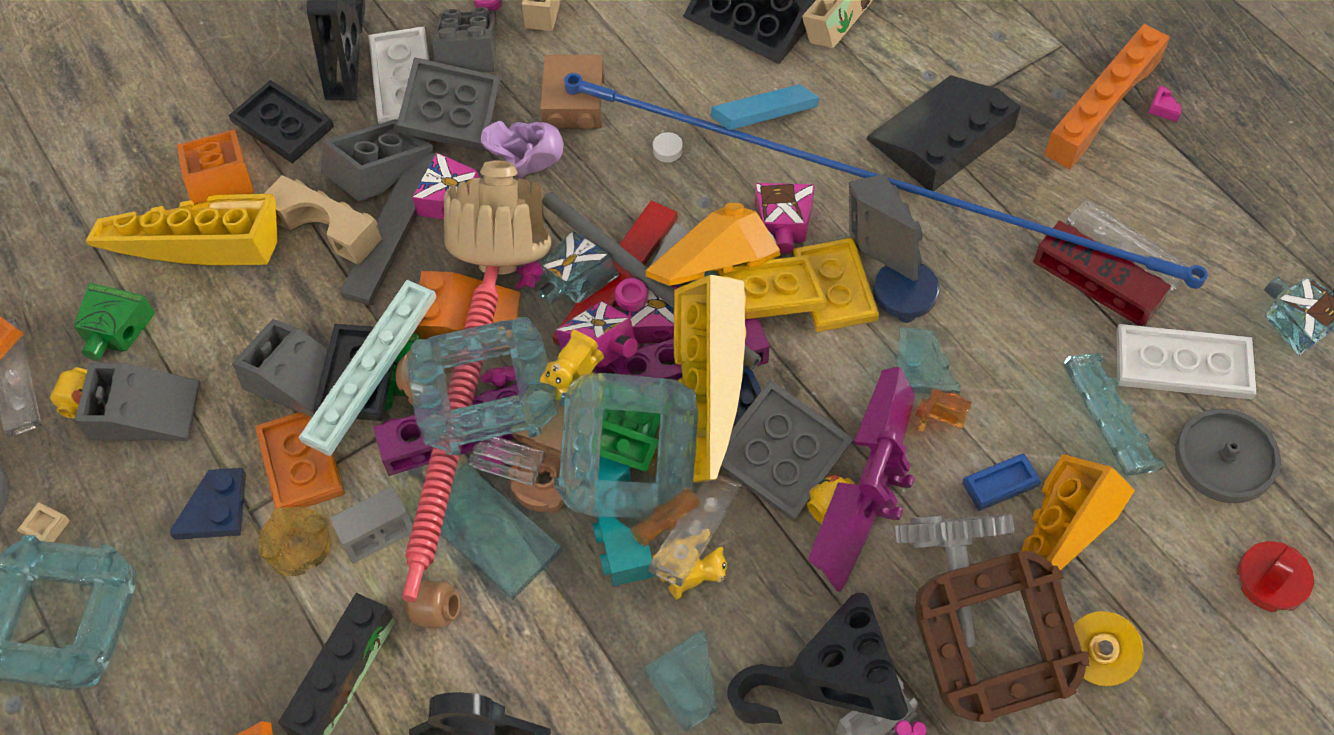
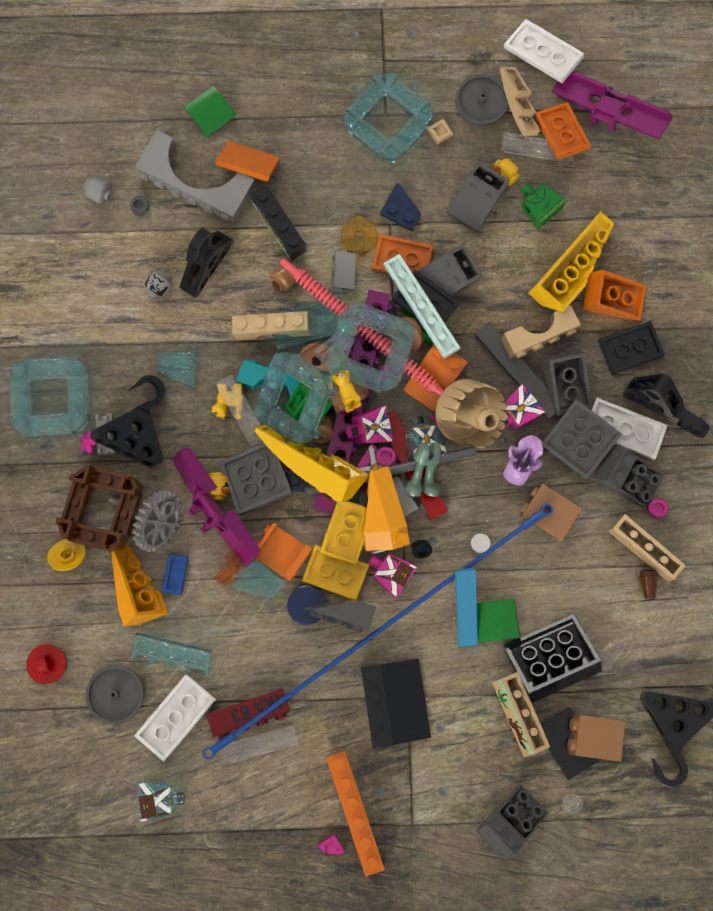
camera: 115 degrees right, 20 degrees up
clear orange pin [631,487,700,547] -> none
none -> tan arch [232,311,311,340]
none -> orange panel [256,522,313,582]
none -> sand green piece [405,442,441,497]
none -> black tile [411,540,432,559]
none -> green slope [477,599,520,643]

